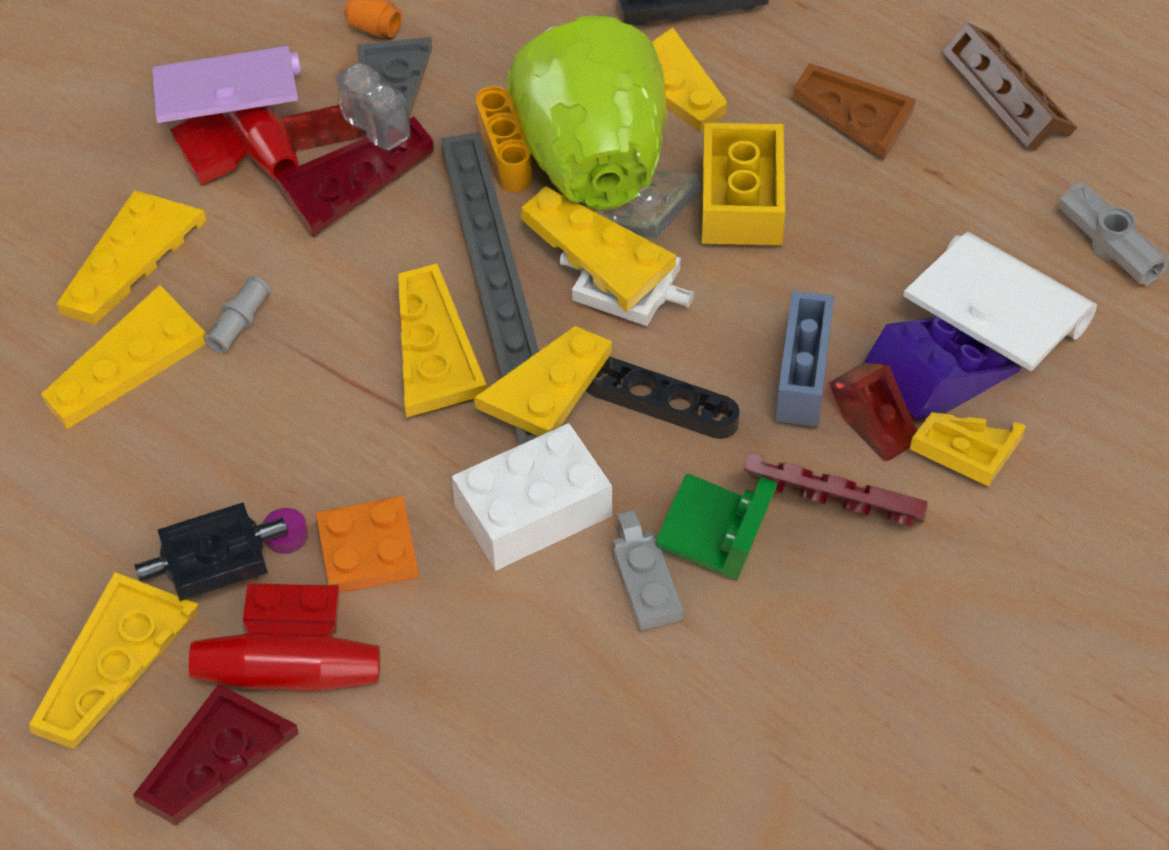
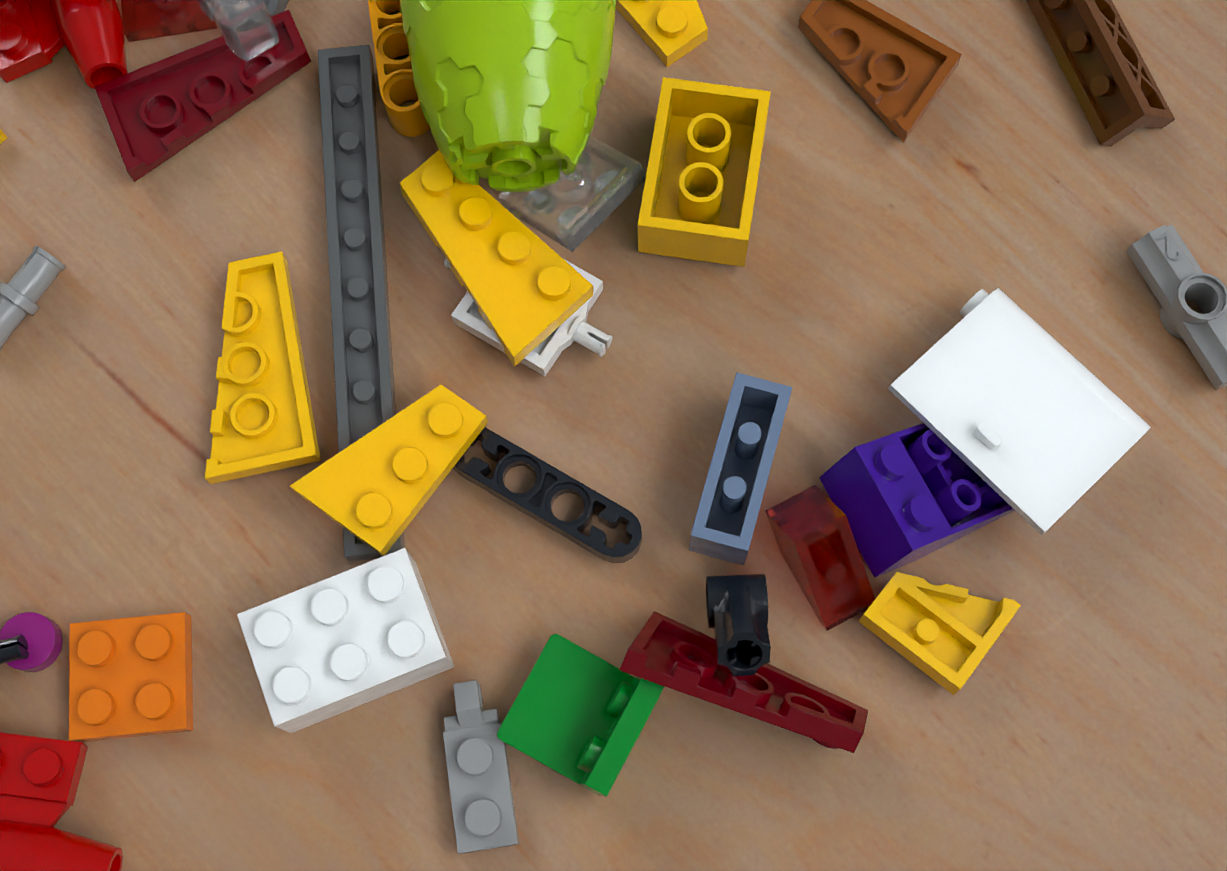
camera: 10 degrees right, 20 degrees up
none -> black piece [706,574,771,676]

